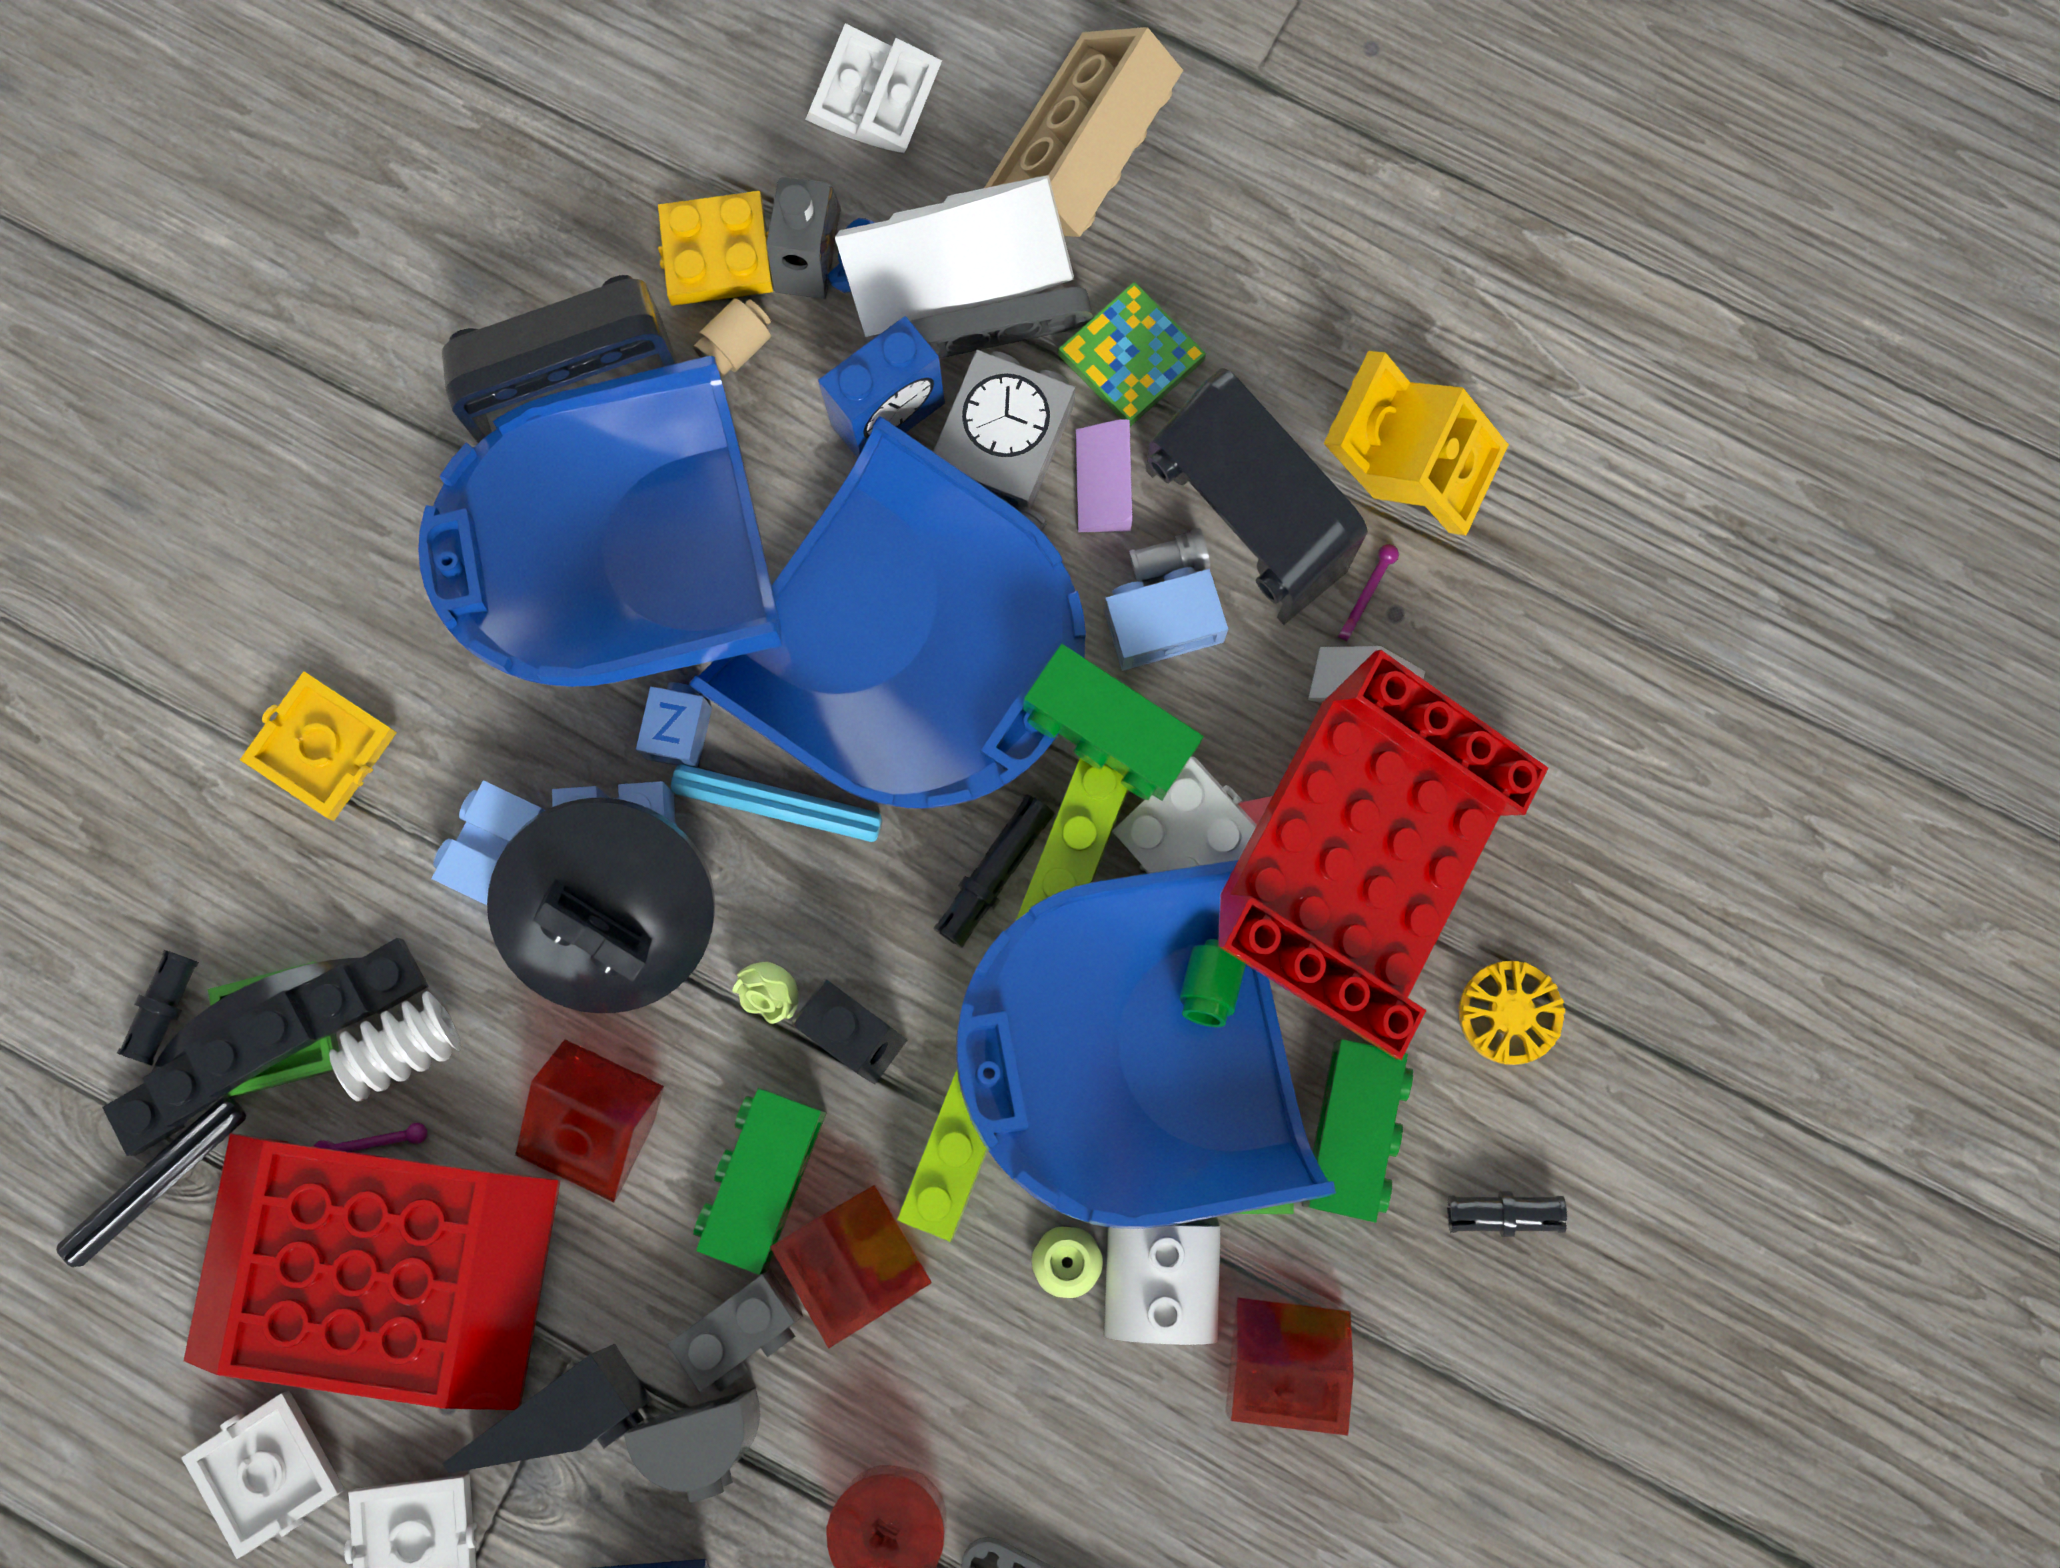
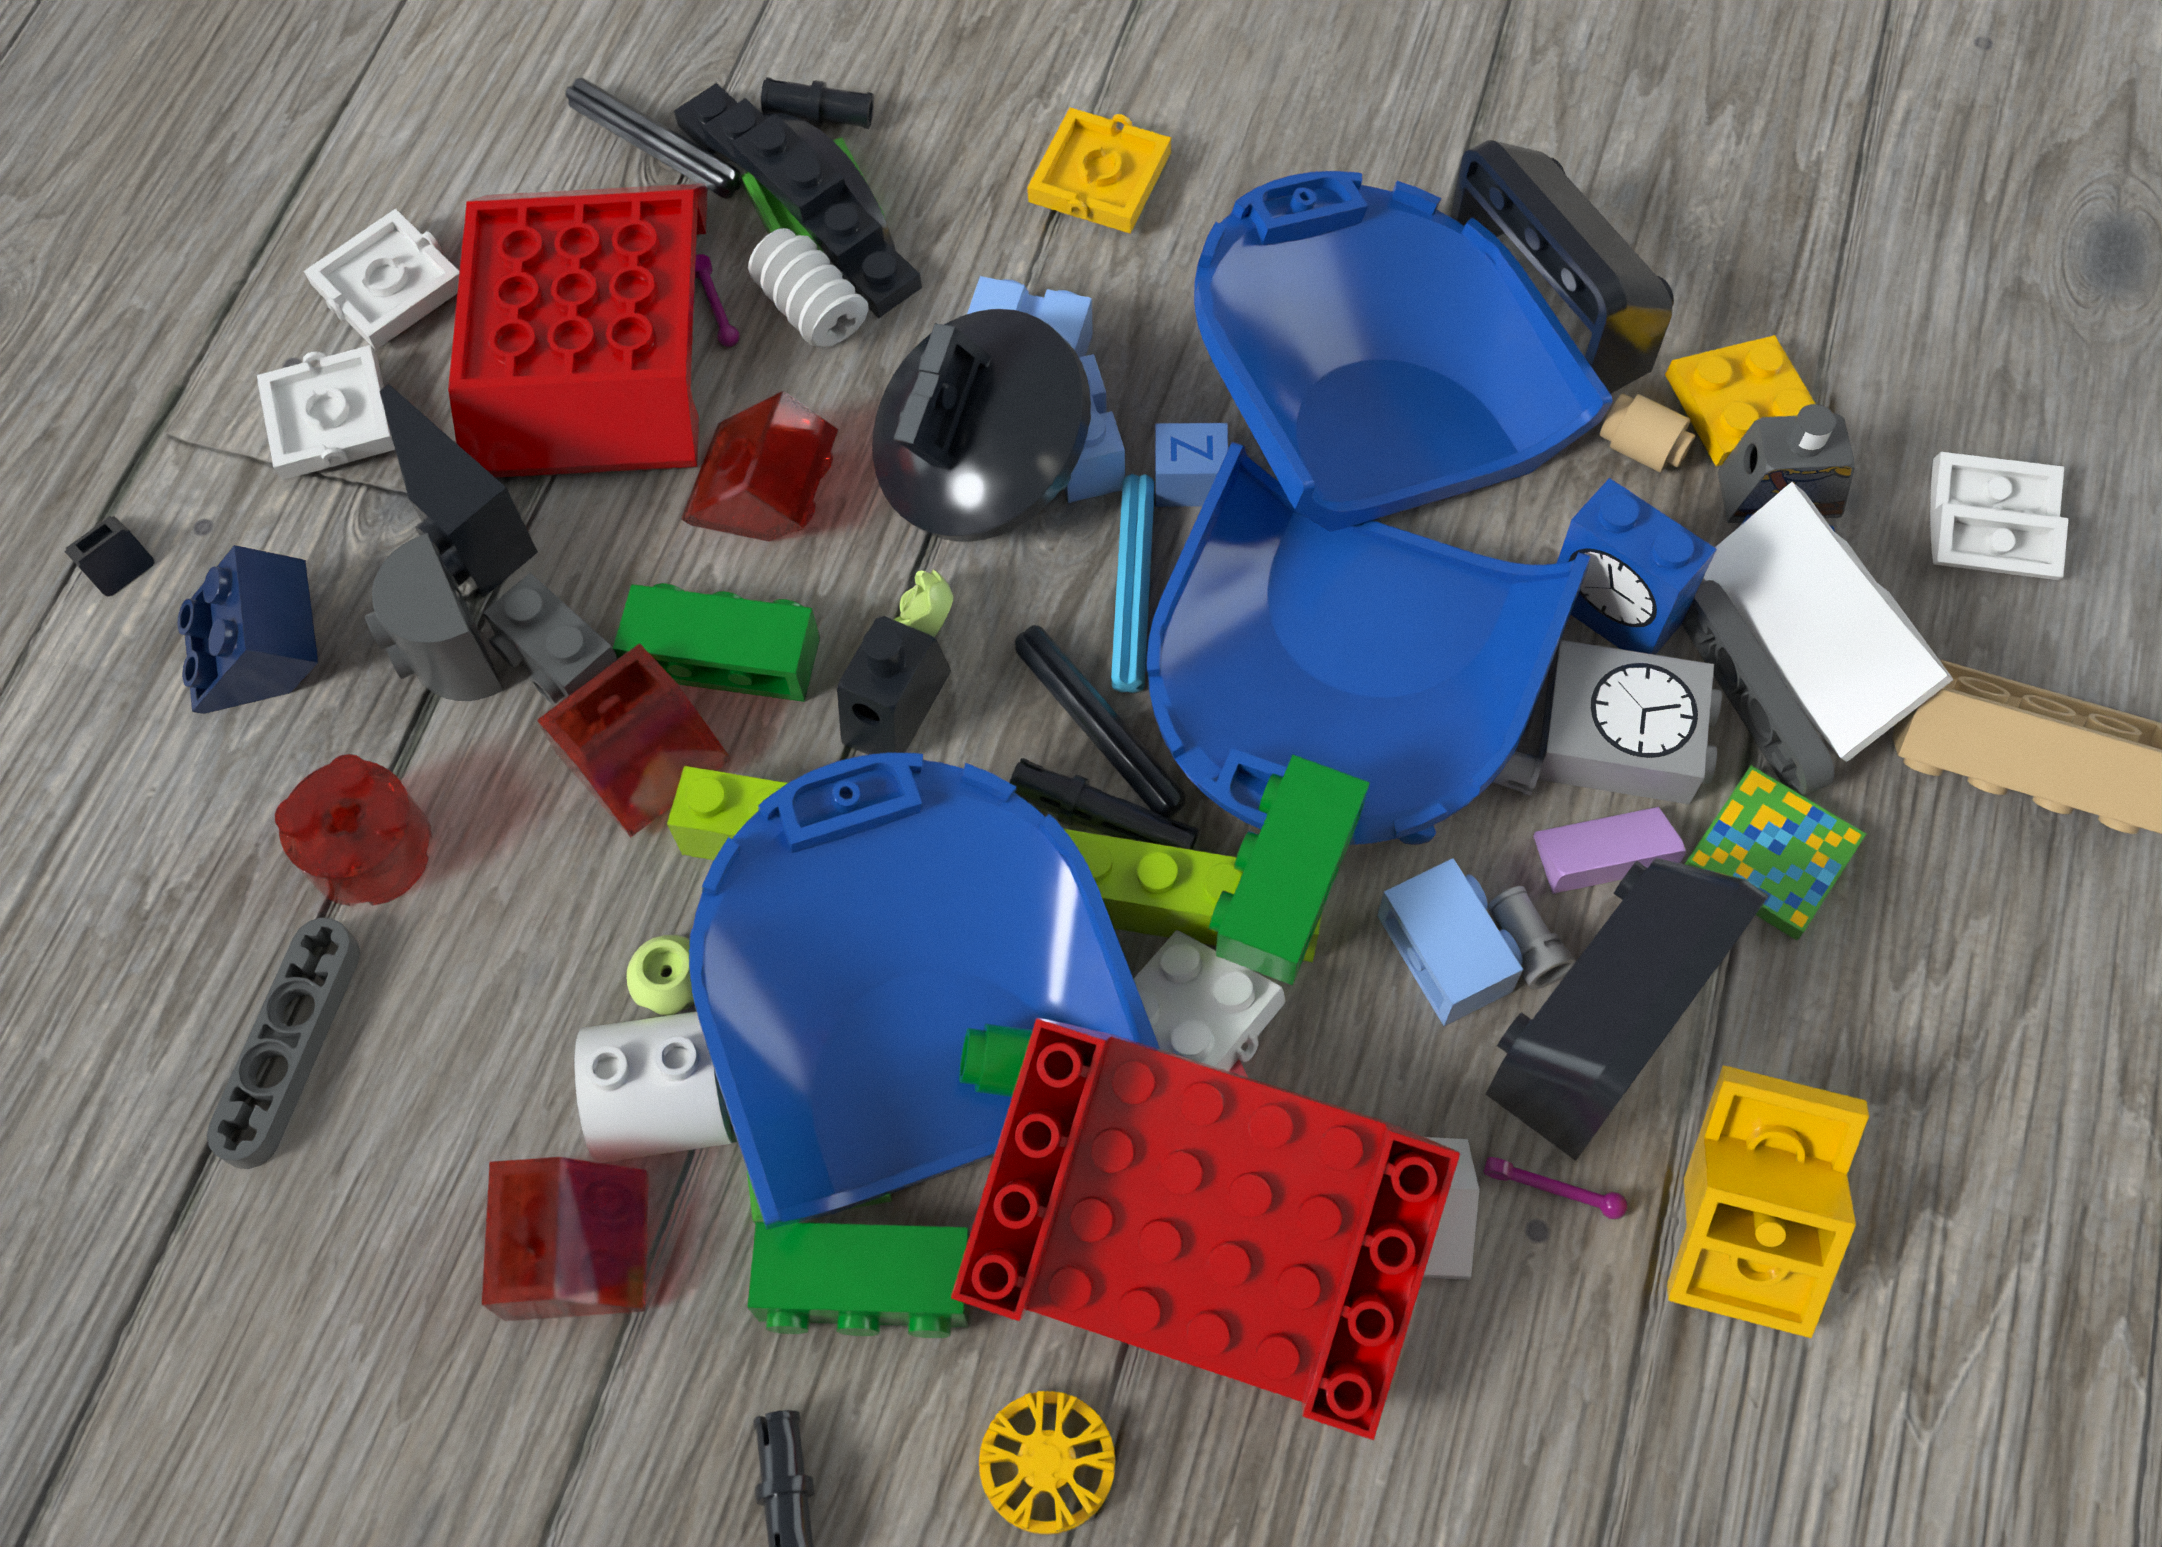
camera: 80 degrees right, 15 degrees down
none -> black axle [1014,625,1186,818]

